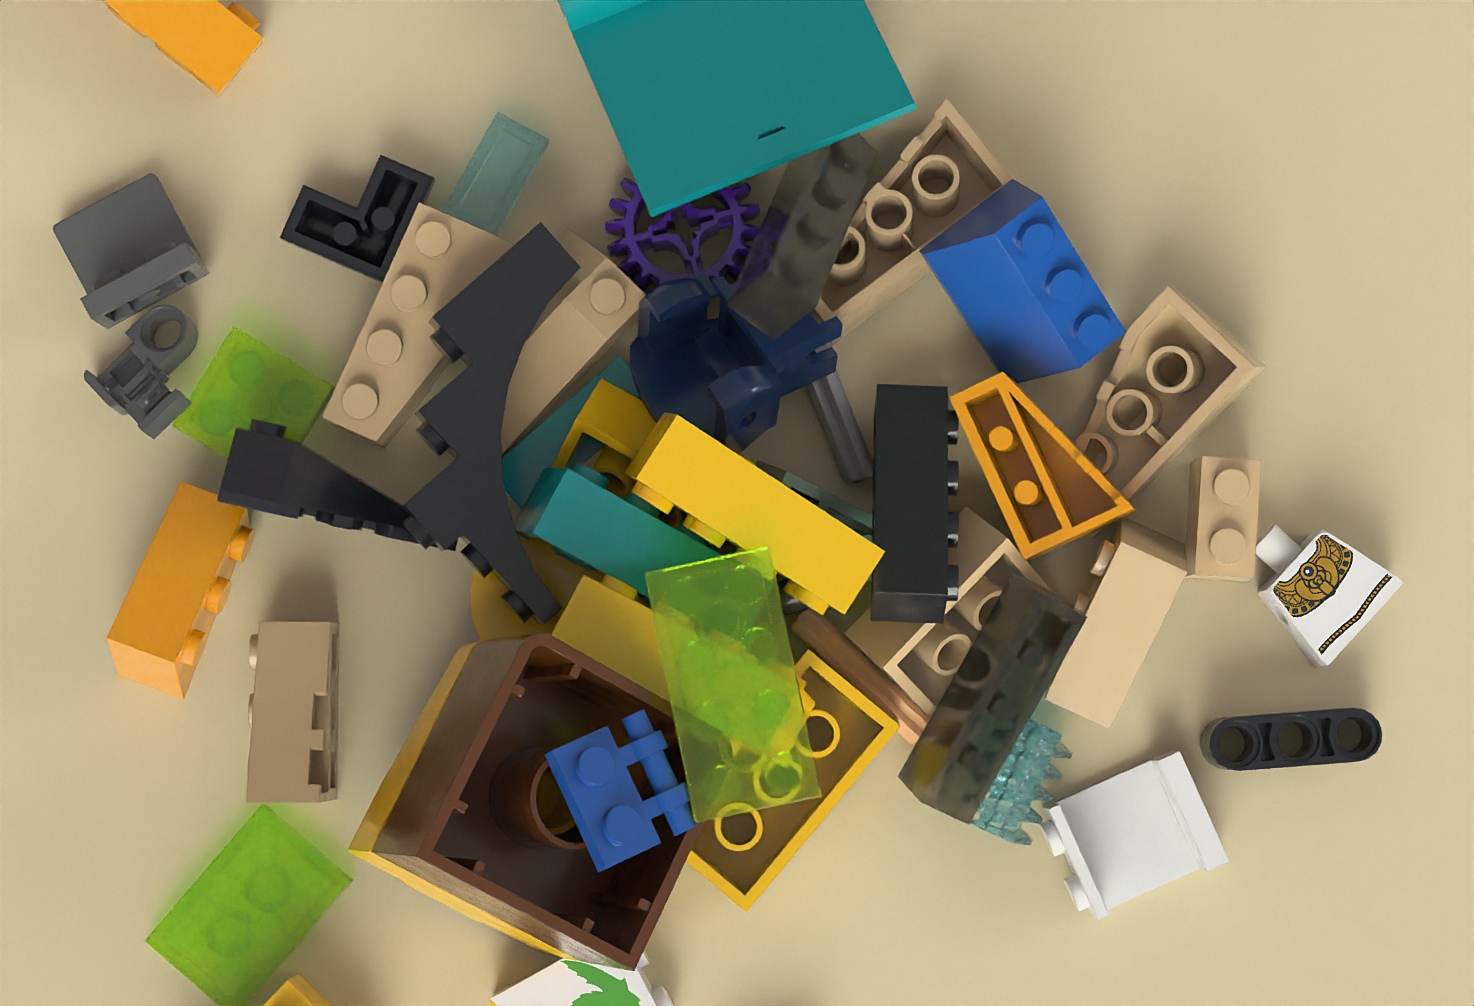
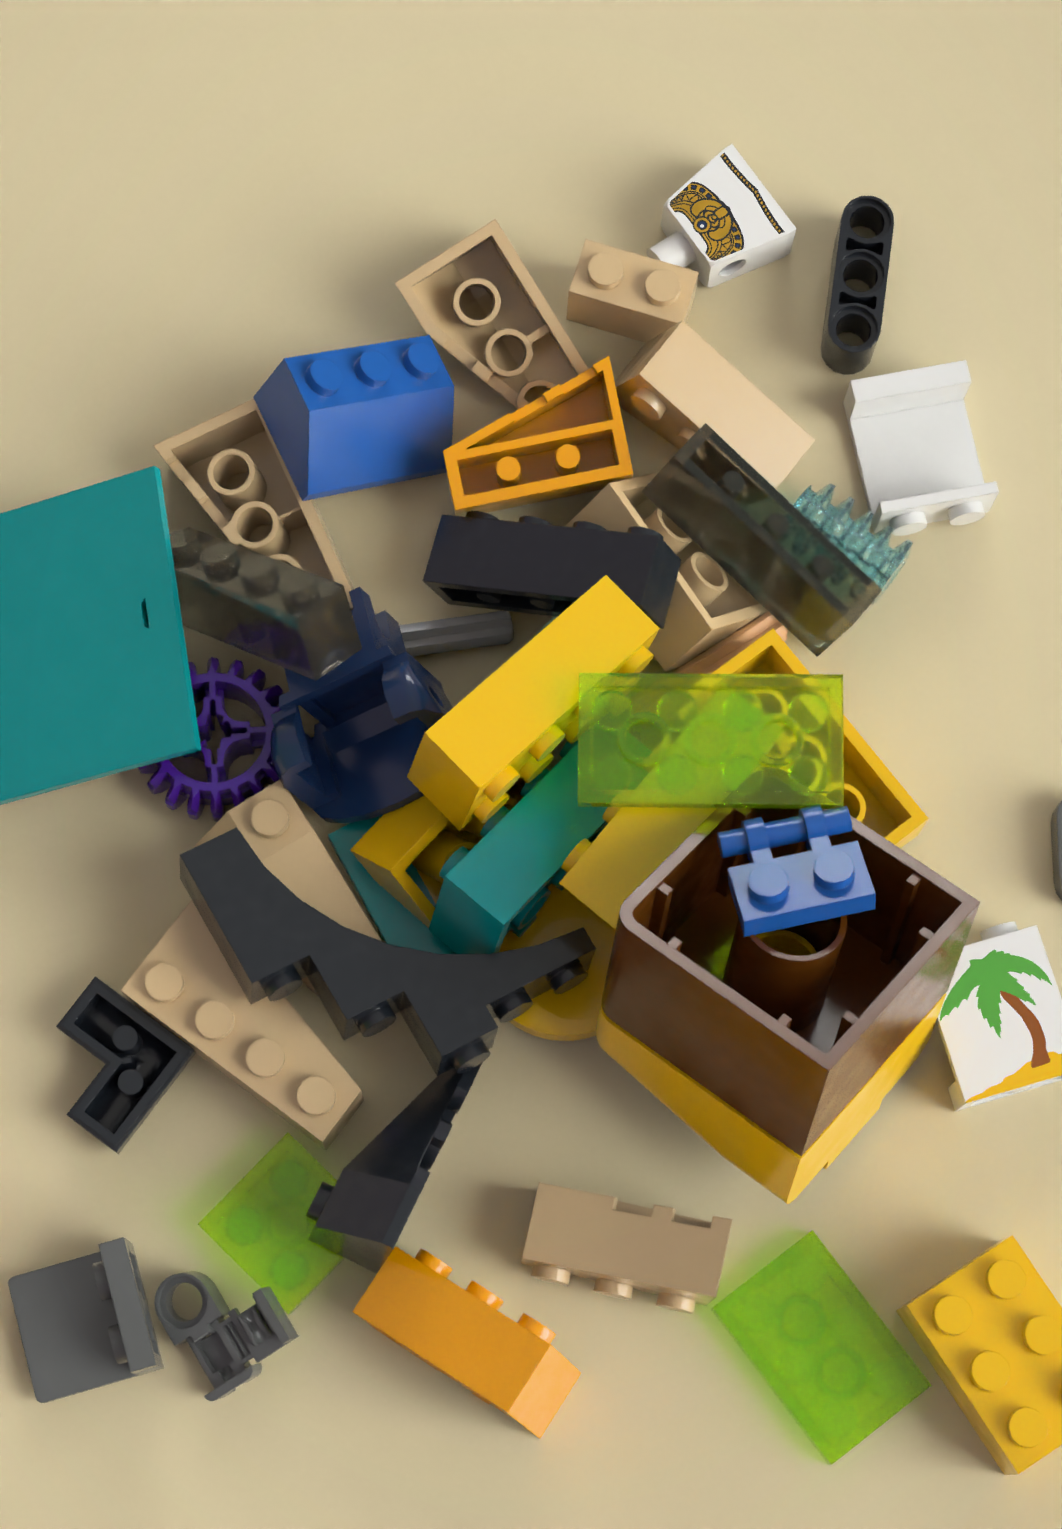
camera: 85 degrees left, 10 degrees down
clear light blue tile [441,112,550,236] -> none

